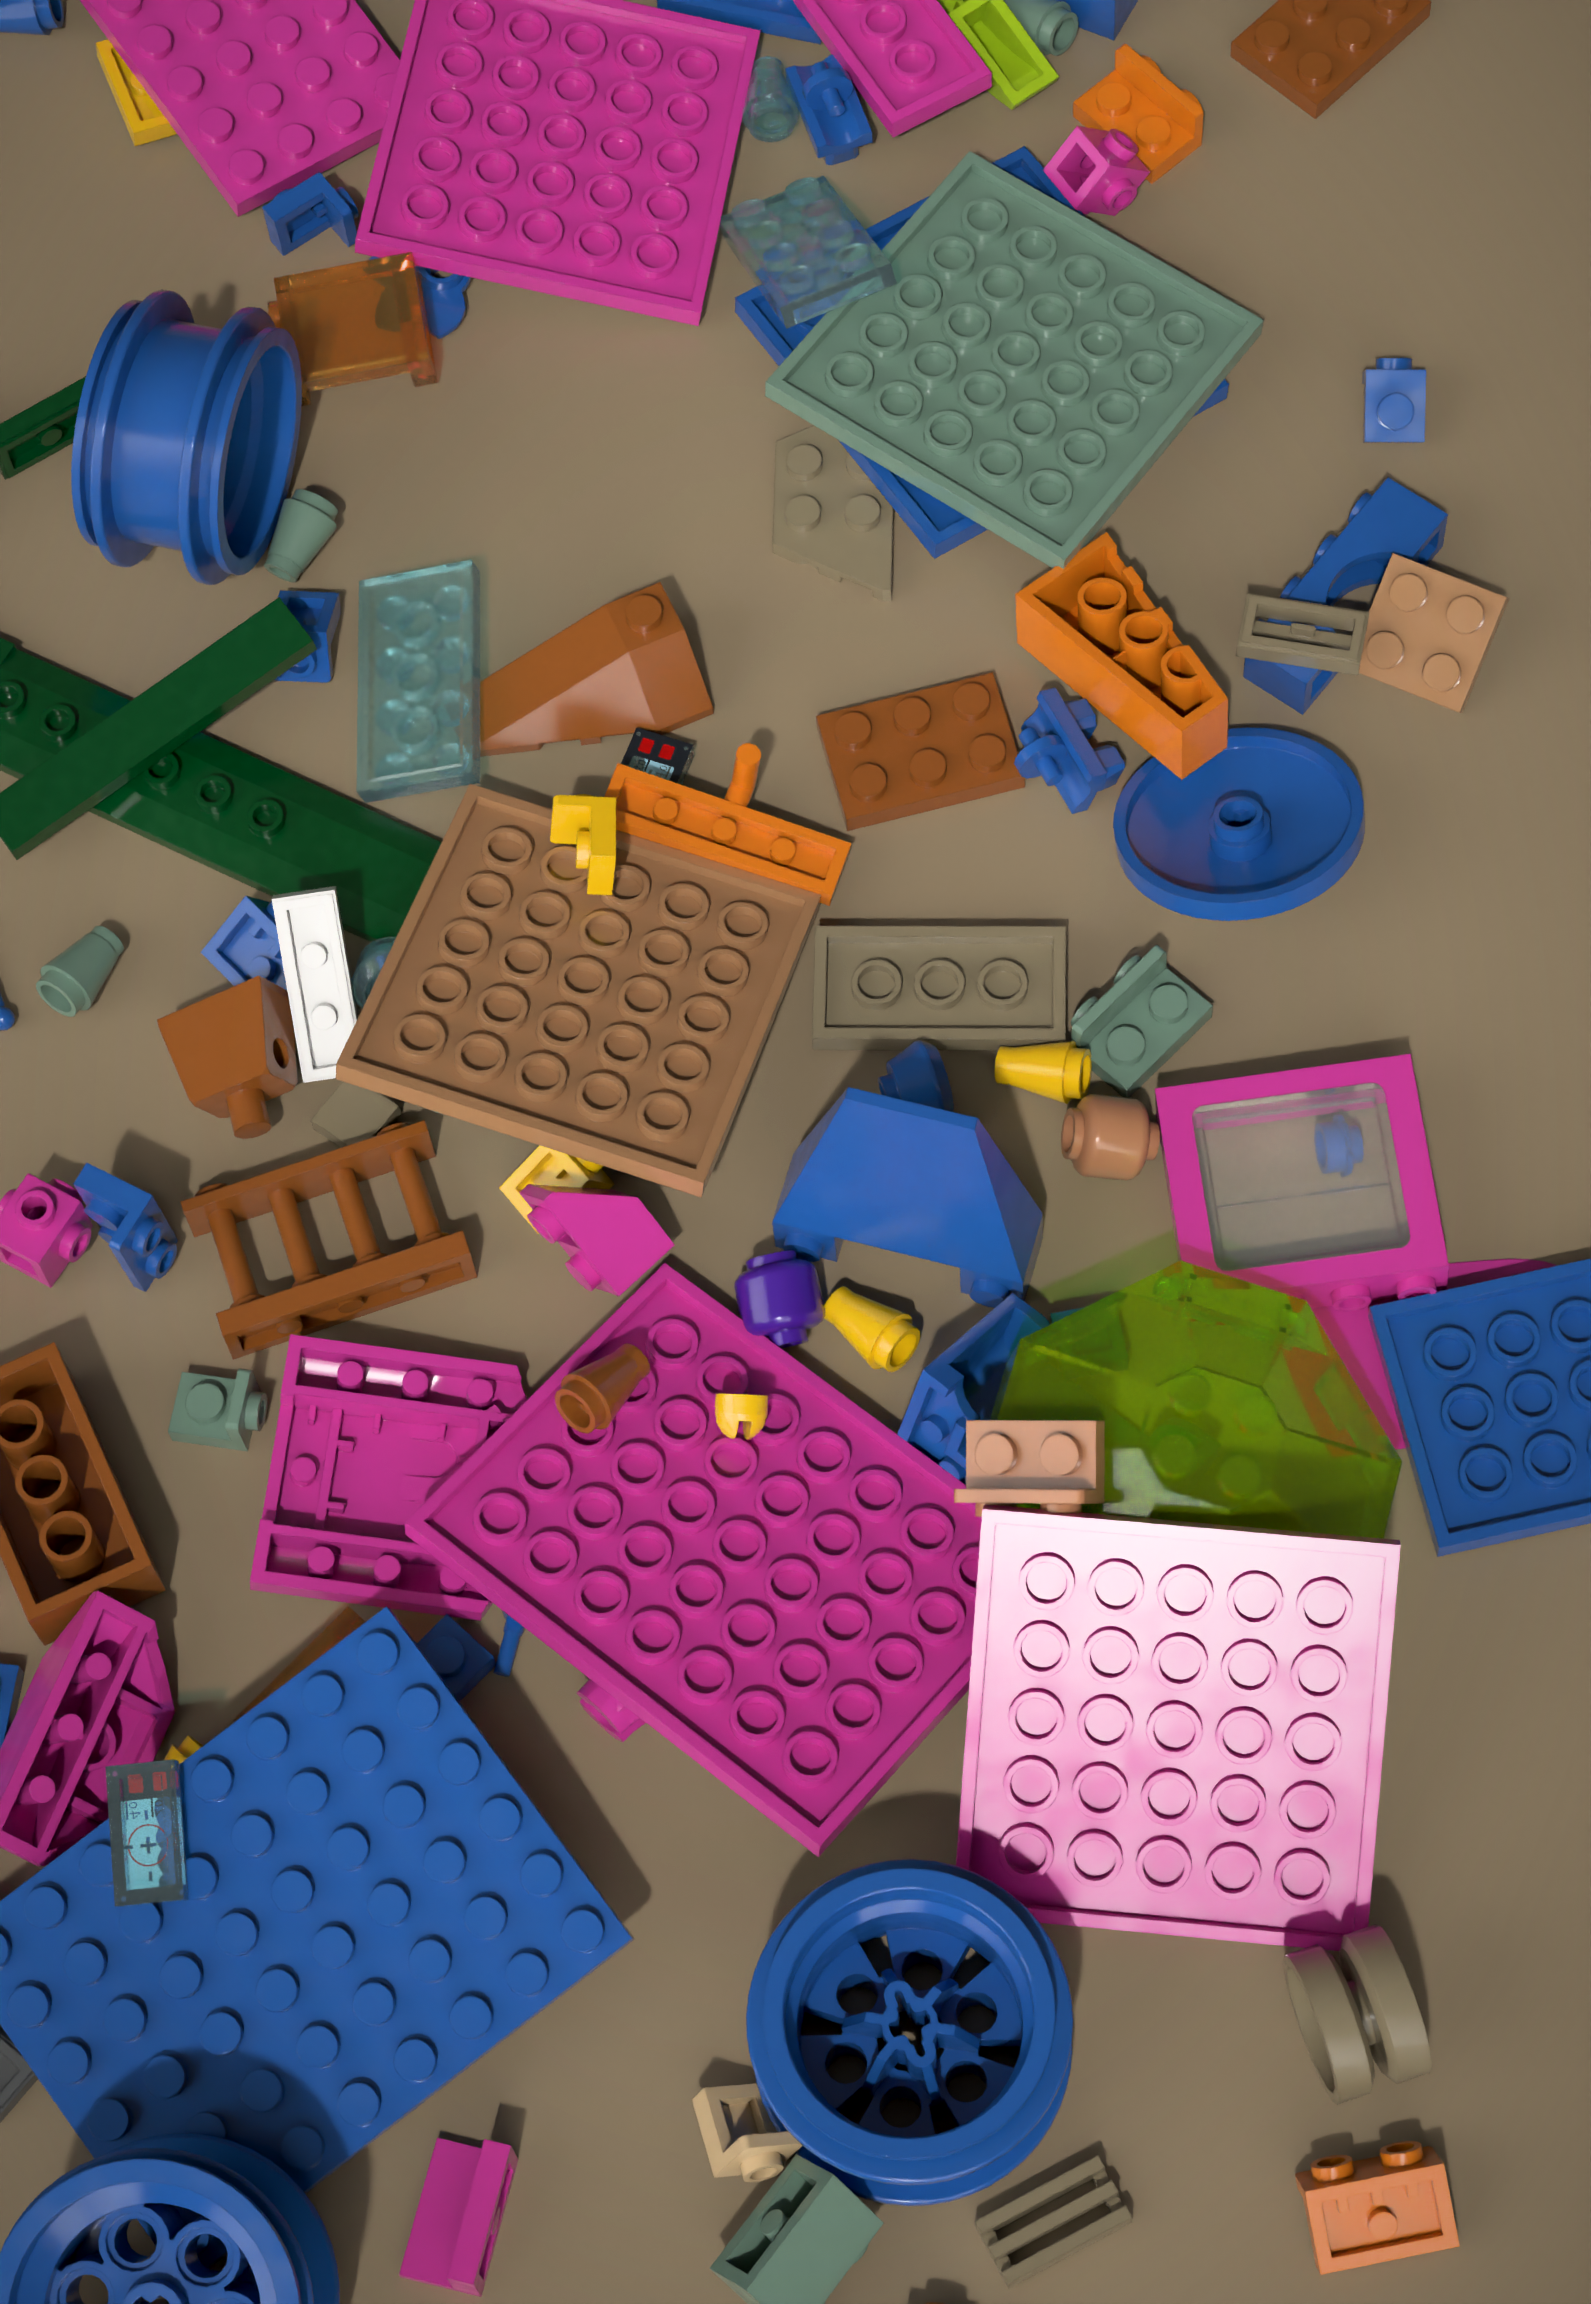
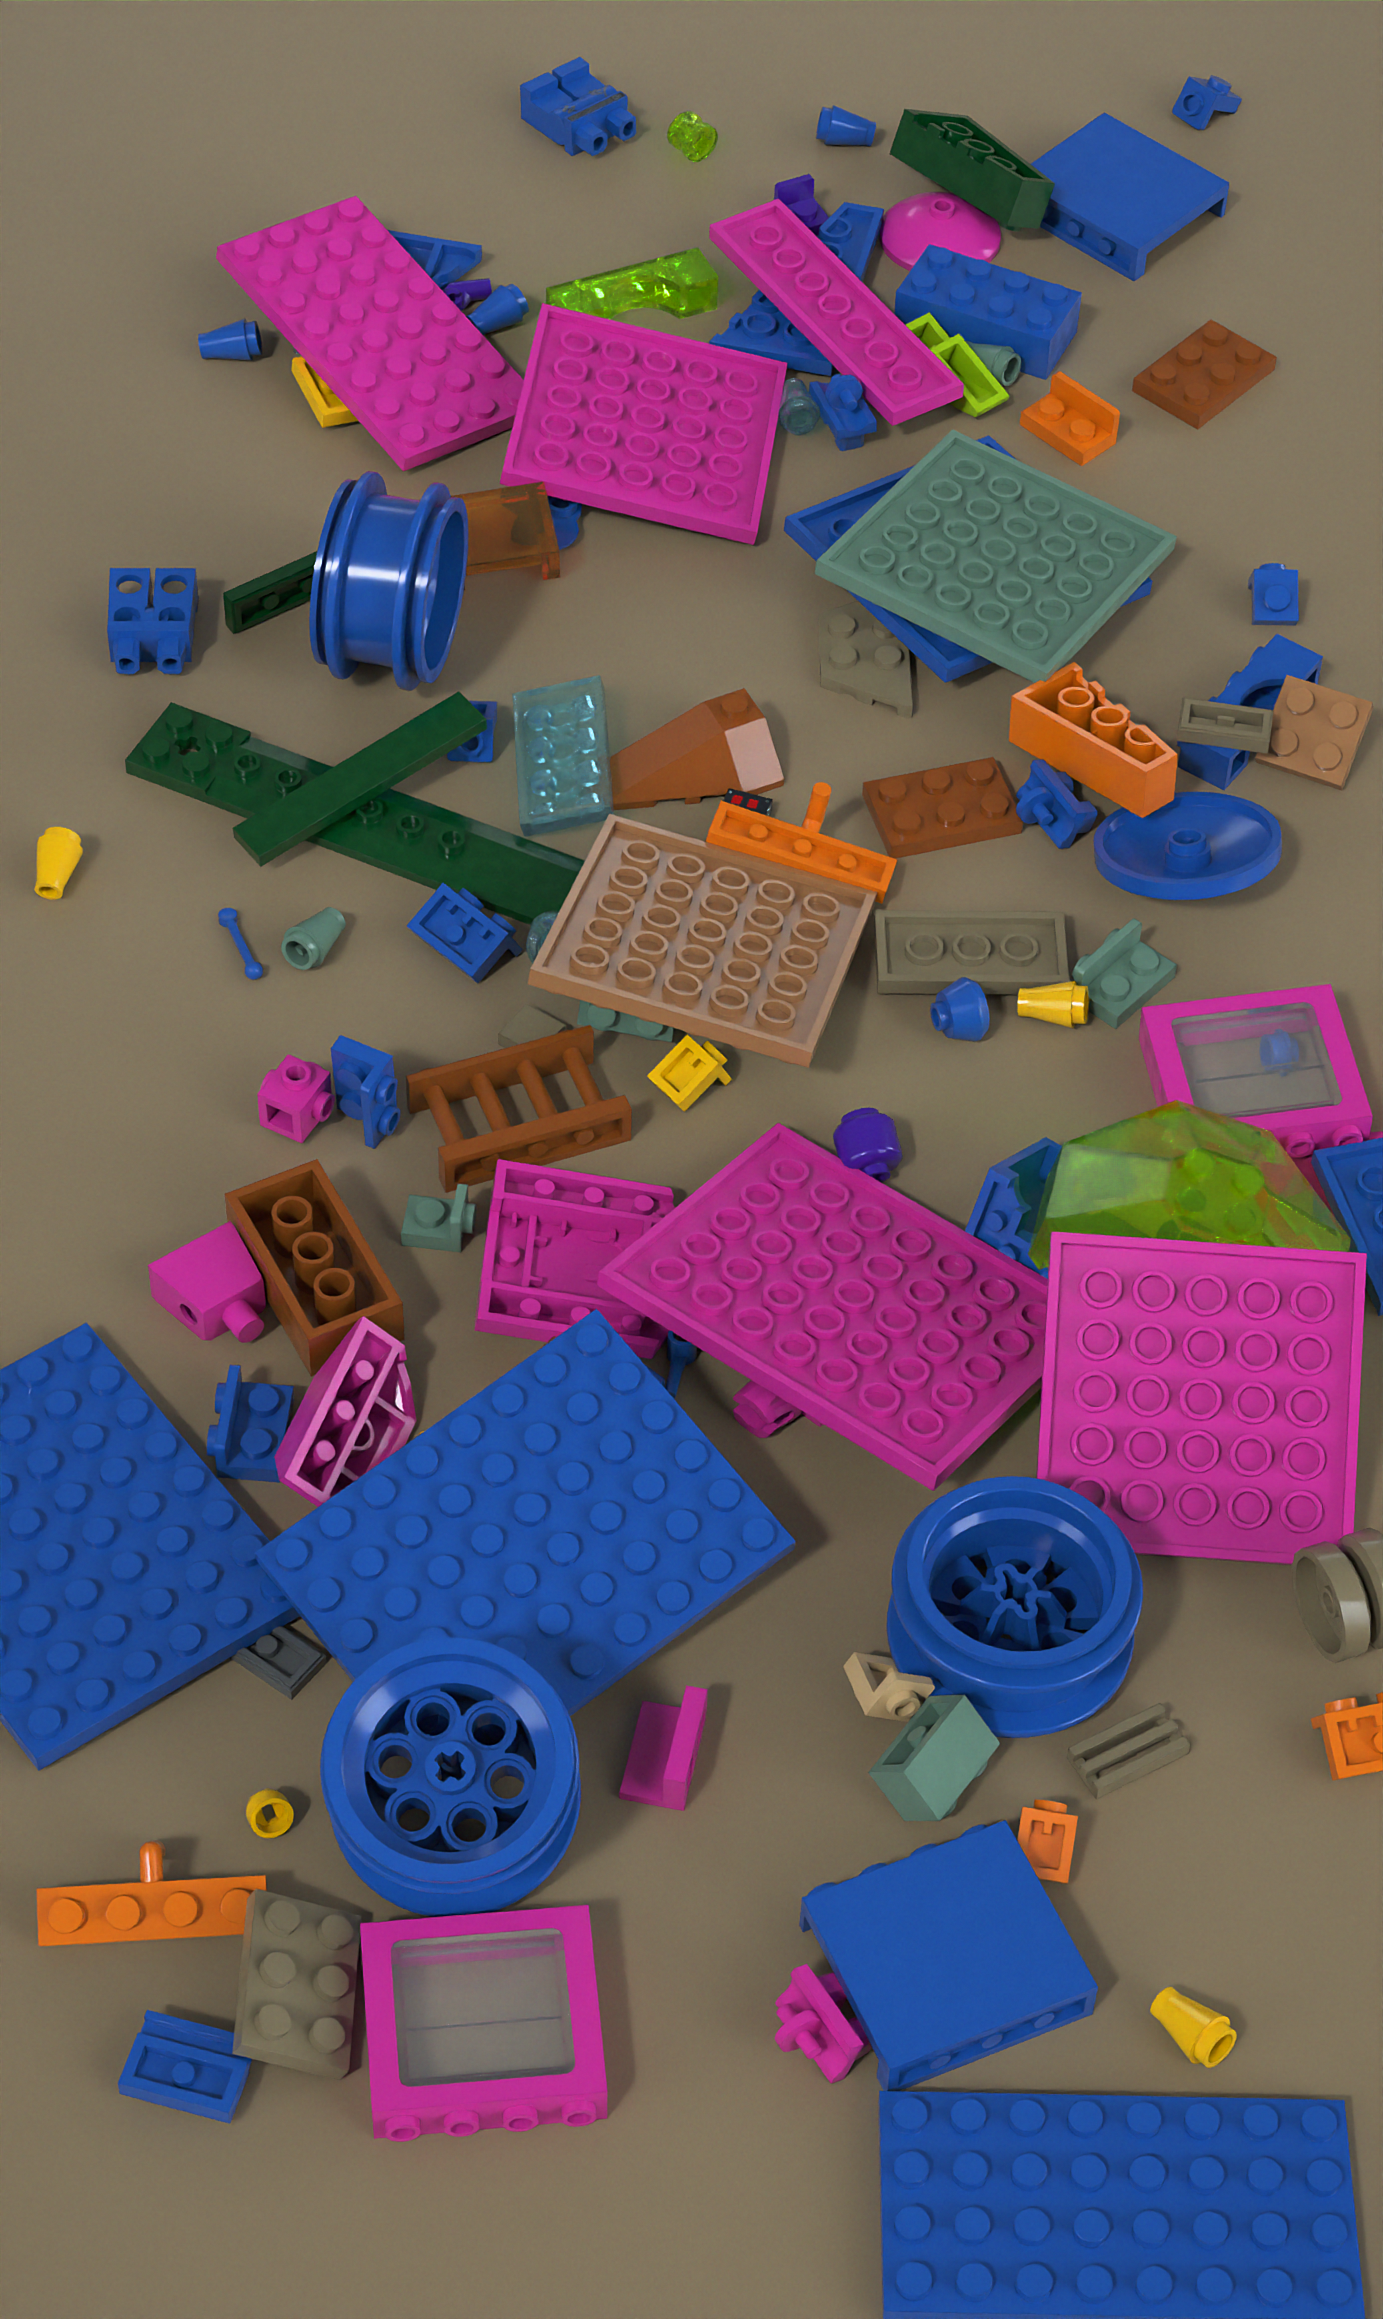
camera: 10 degrees left, 15 degrees down
clear light blue tile [105,1759,189,1907] -> none
dark orange torso [157,975,298,1139] -> none
blue bracket [262,172,359,256] -> none
sand green cone [264,489,338,583] -> none
white tile [272,886,358,1083] -> none
dark pink slope [519,1184,675,1296] -> none
yellow bracket [550,794,616,895] -> none
dark orange cone [555,1343,650,1433] -> none
yellow hinge [715,1394,768,1440] -> none
clear light blue plate [720,175,897,329] -> none
blue wedge [772,1087,1043,1308] -> none
yellow cone [824,1286,920,1372] -> none
nougat bracket [954,1420,1105,1517] -> none
dark pink brick [1043,126,1150,216] -> none
nougat head [1061,1094,1160,1181] -> none

